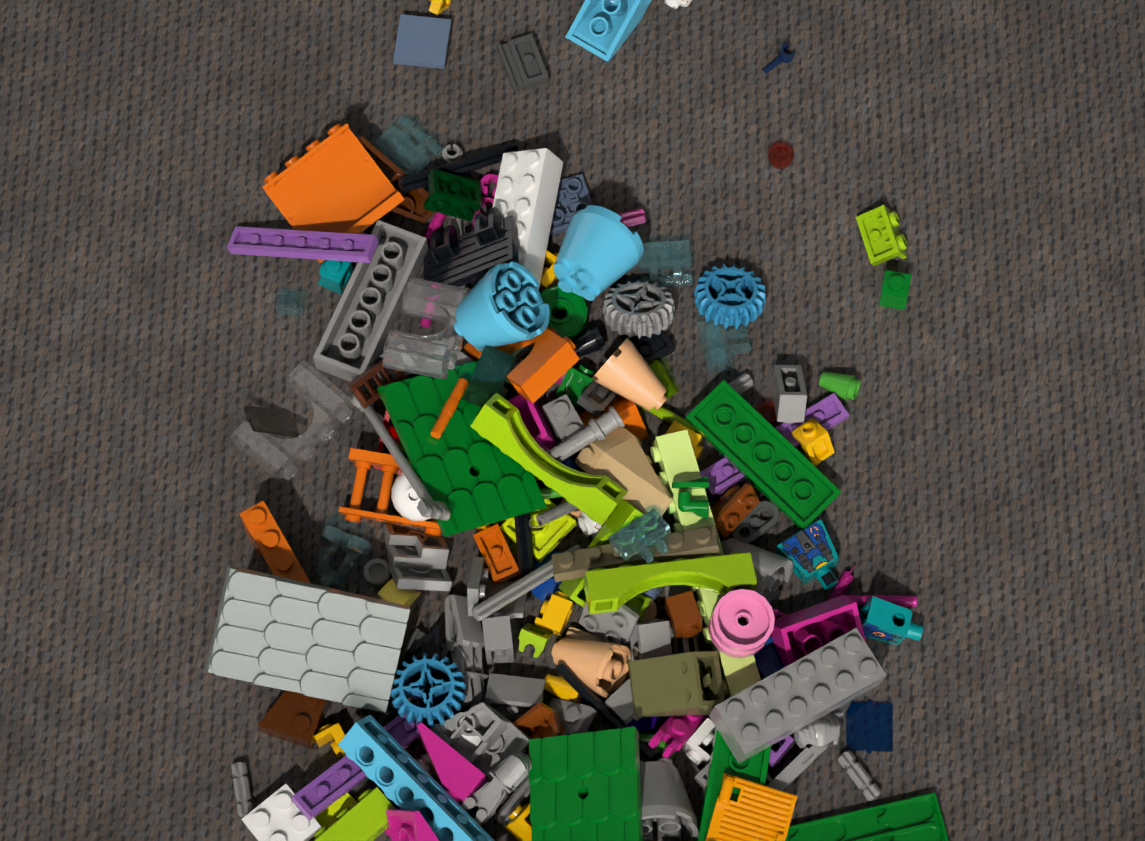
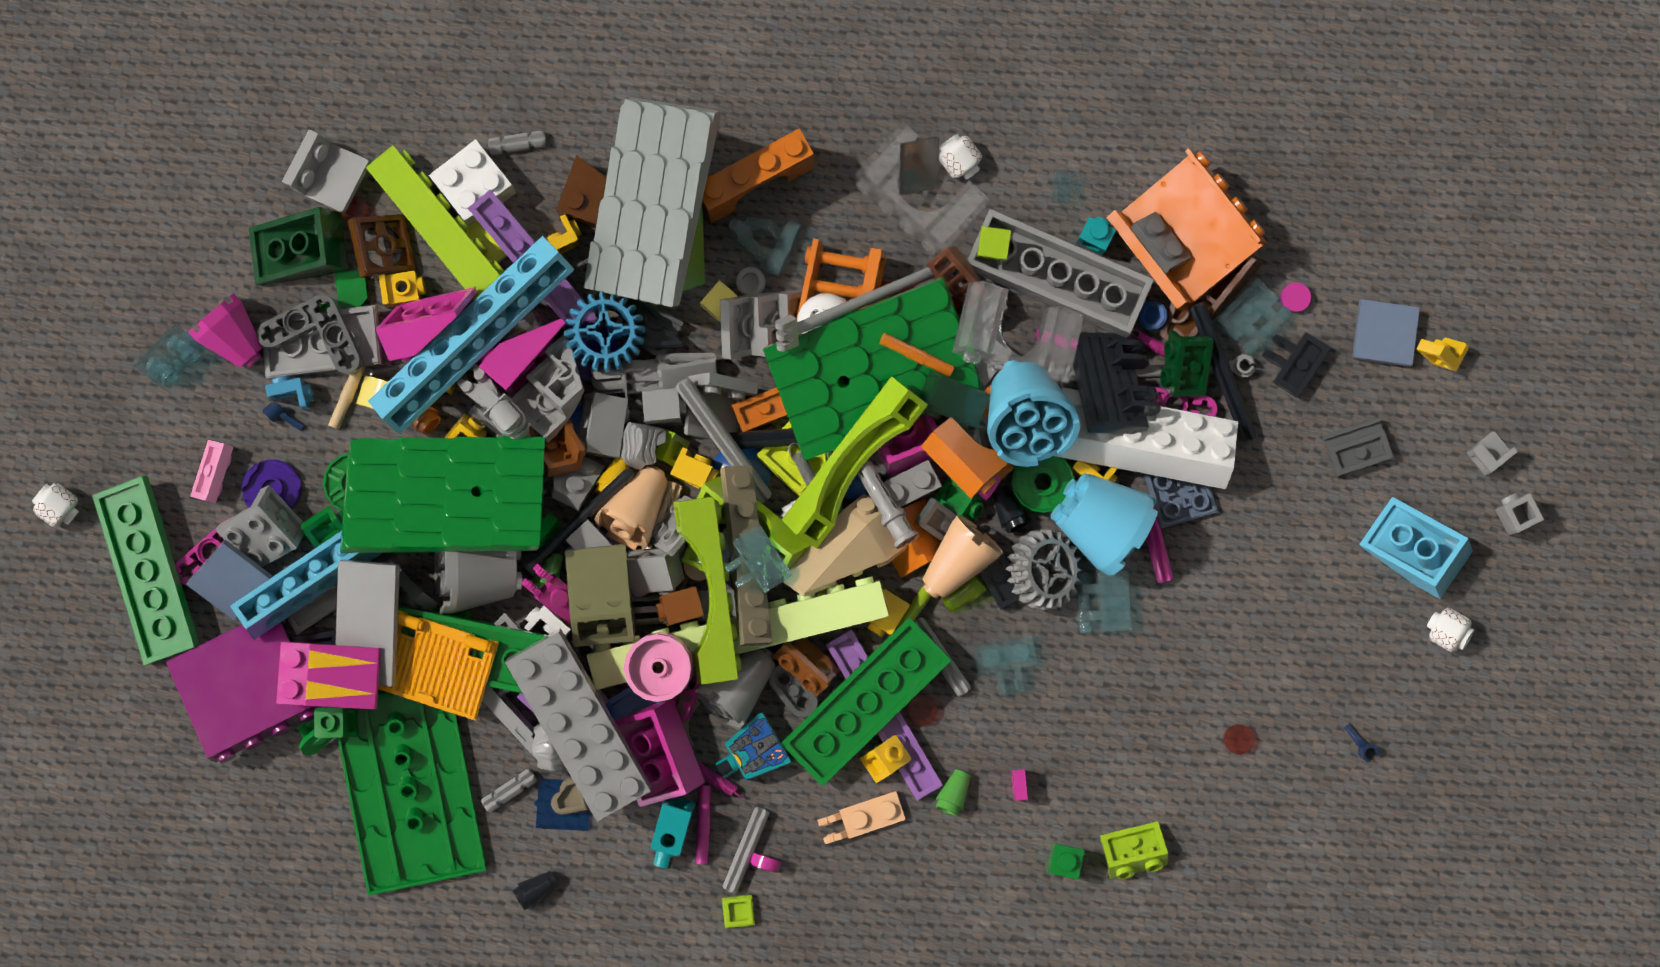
camera: 85 degrees right, 15 degrees up
medium lavender plate [227,226,379,263] -> none
green piece [672,476,709,519] -> none
dark azure gear [694,263,766,330] -> none
light grey brick [771,365,807,424] -> none
none -> black cone [512,871,559,911]
none -> dark tan tile [551,778,588,814]
none -> light grey hair [621,422,666,470]
none -> lime tile [722,894,755,928]
none -> light grey axle [723,807,769,893]
none -> dark pink tile [750,852,782,873]
none -> light nougat hinge [817,791,906,844]
none -> white head [938,134,982,179]
none -> lime tile [977,226,1011,261]
none -> dark pink tile [1011,769,1028,801]
none -> dark grey plate [1130,212,1191,274]
none -> blue tile [1138,300,1169,330]
none -> black hinge [1262,332,1331,398]
none -> dark pink tile [1280,282,1311,313]

